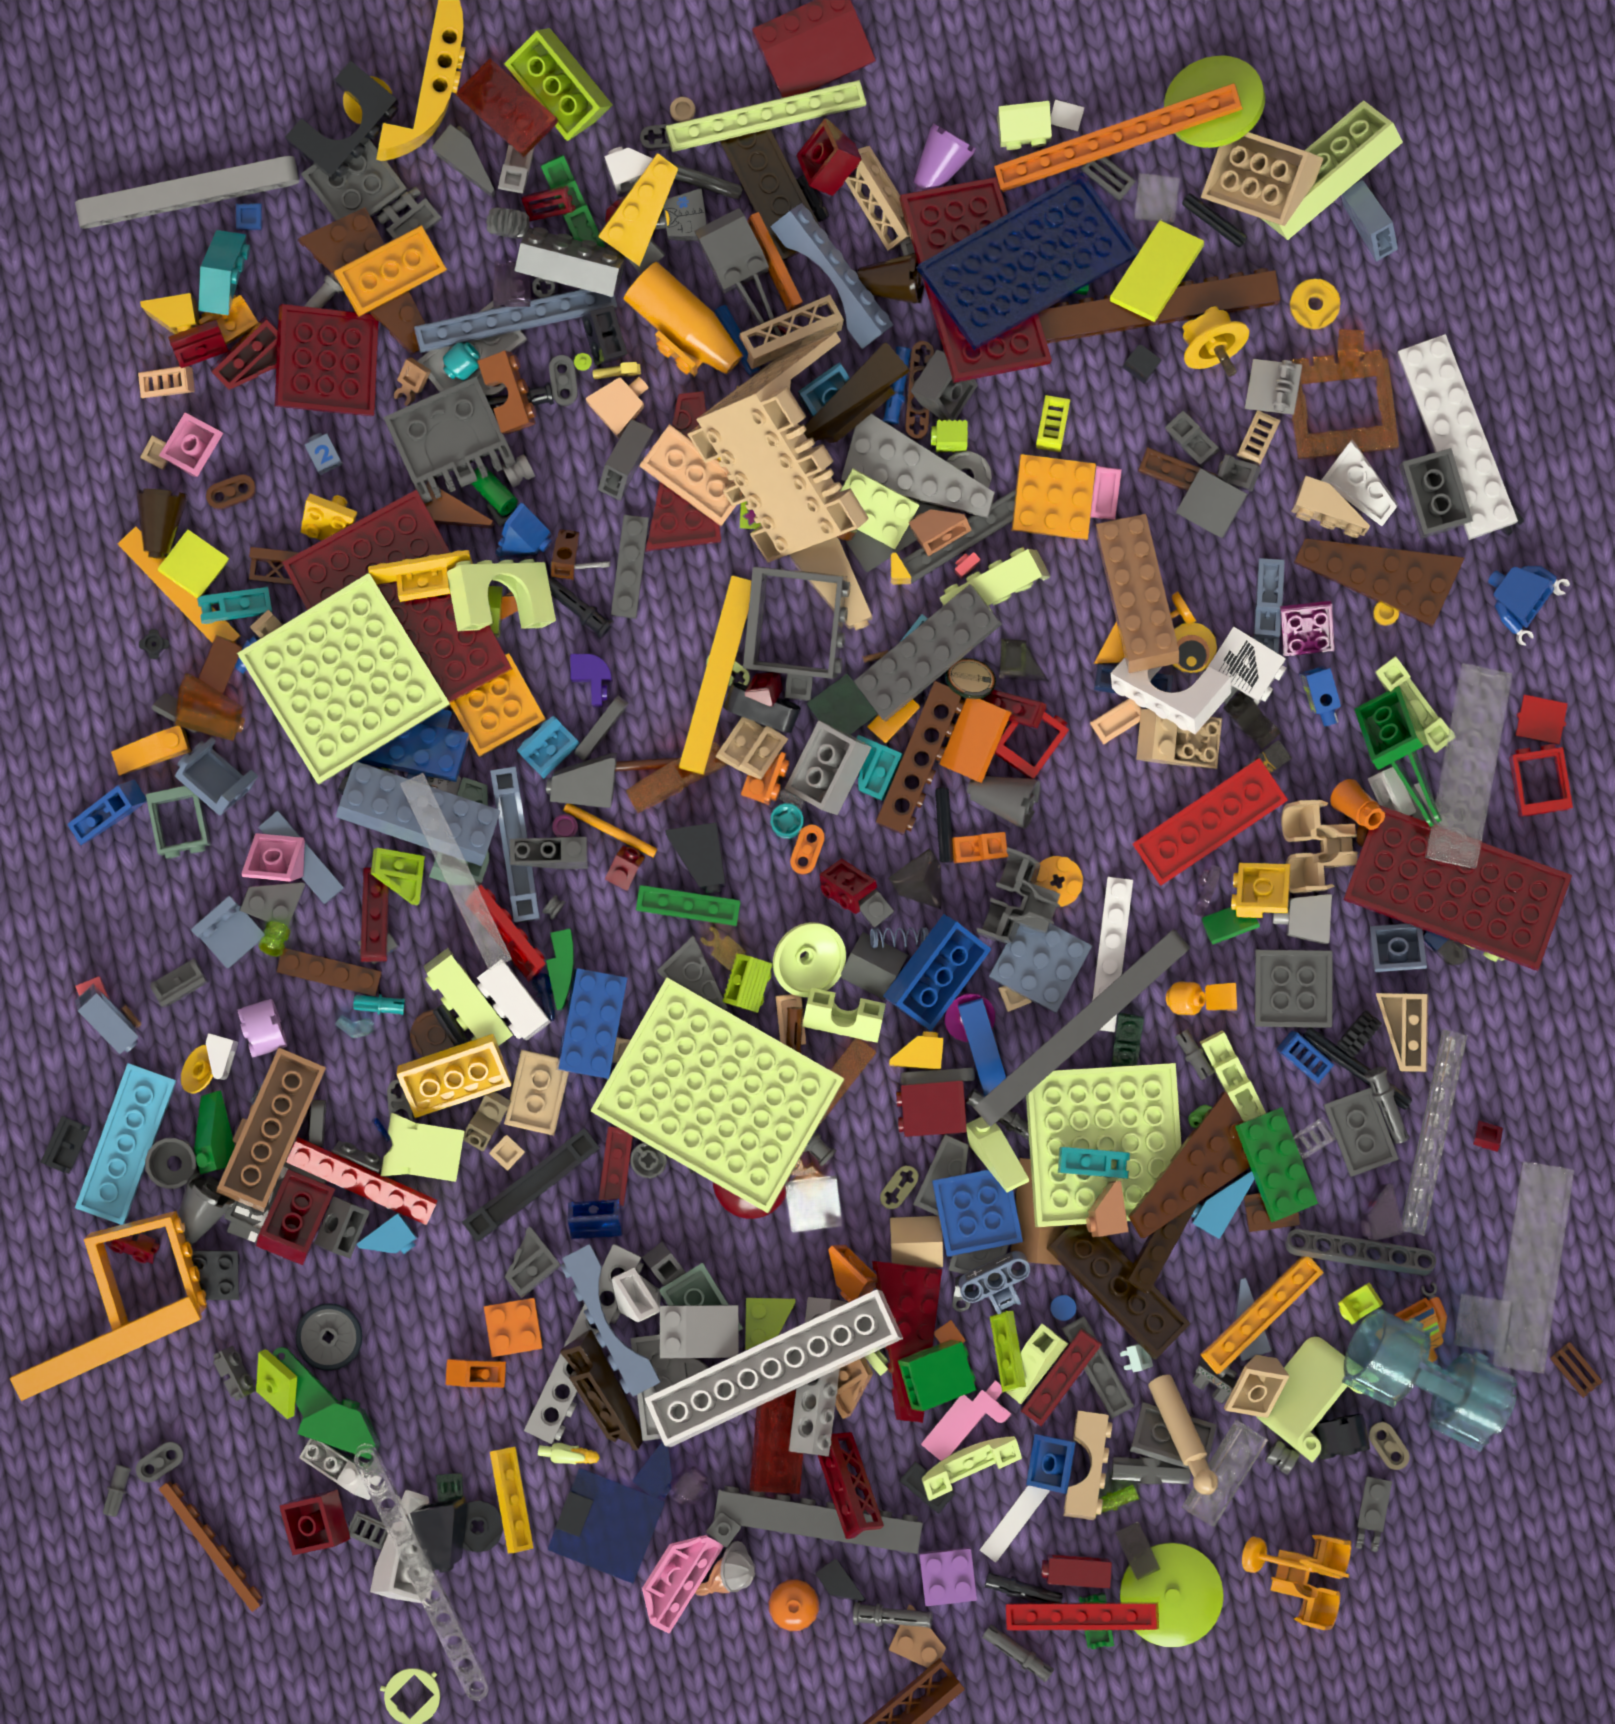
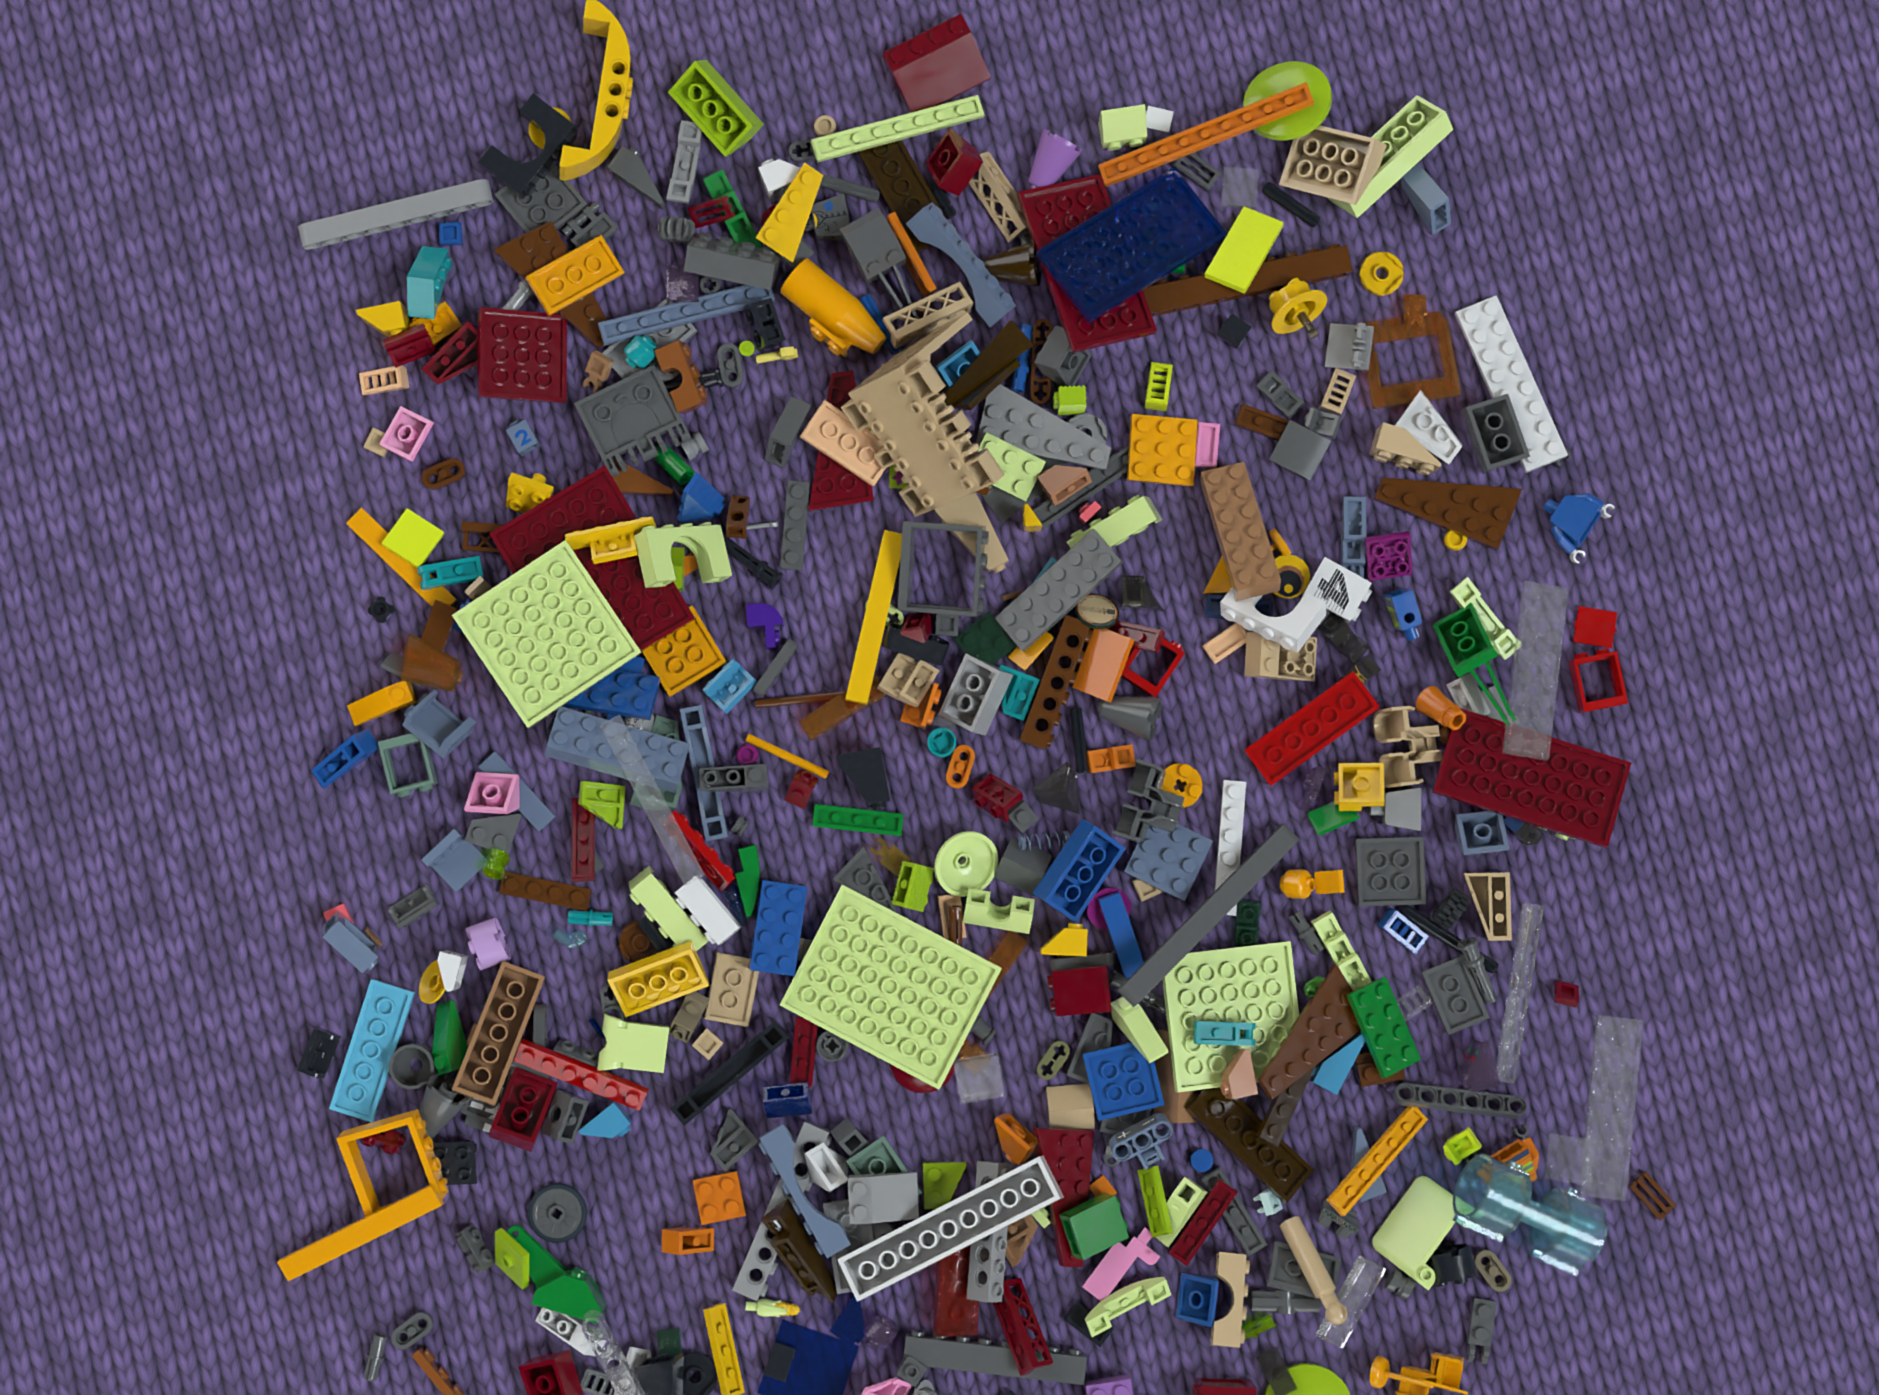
camera: 10 degrees left, 0 degrees up
dark brown cone [136,488,188,559] -> none
clear red plate [455,58,559,157] -> none
slope [546,752,617,808] -> none
light nougat torso [586,377,649,439] -> none
white sticker [980,1486,1050,1562] -> none
tan slope [1224,1355,1290,1418] -> none

